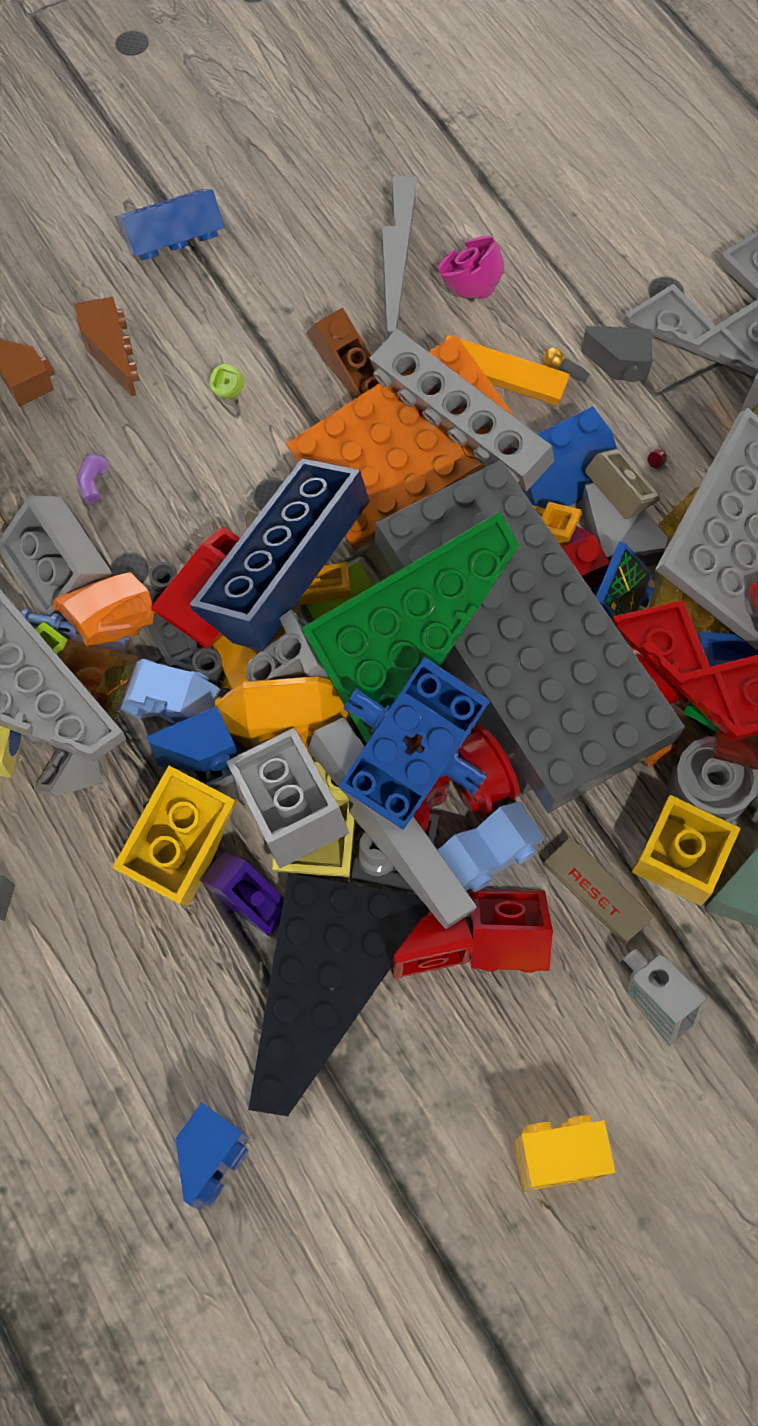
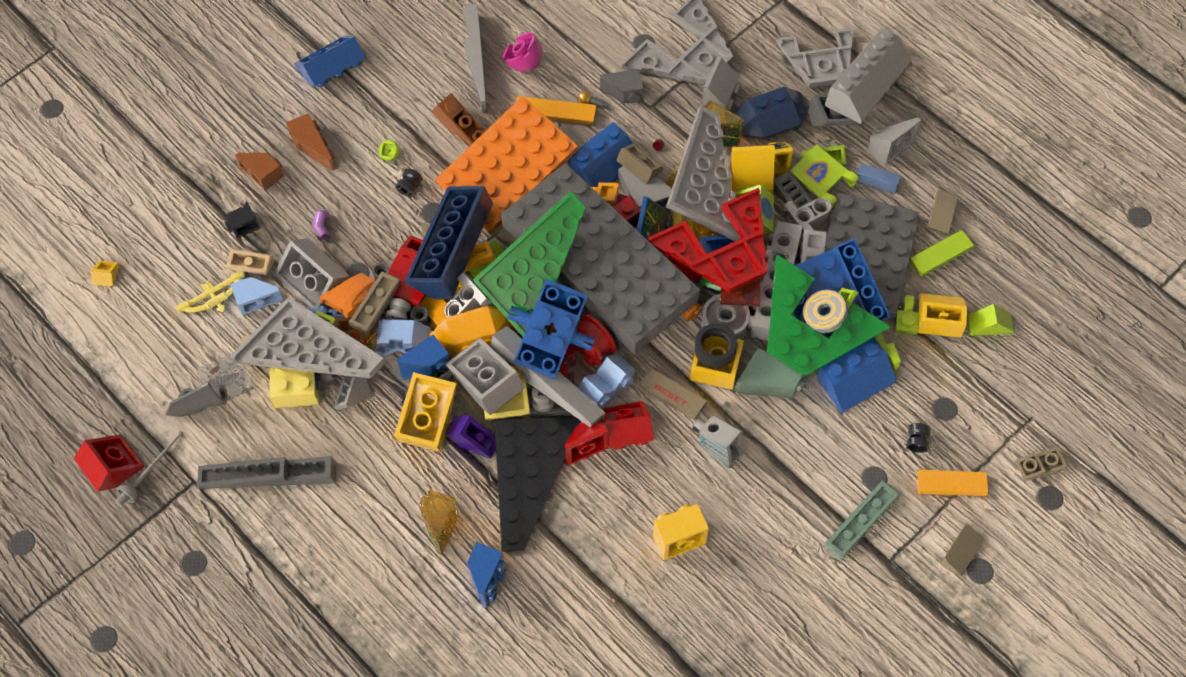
camera: 10 degrees left, 5 degrees down
light grey brick [370,328,555,491] -> none
none -> dark tan tile [349,271,401,335]
none -> light grey wheel [385,298,411,320]
none -> black wheel [395,168,423,197]
none -> clear yellow slope [419,489,459,555]
none -> black tyre [695,324,737,368]

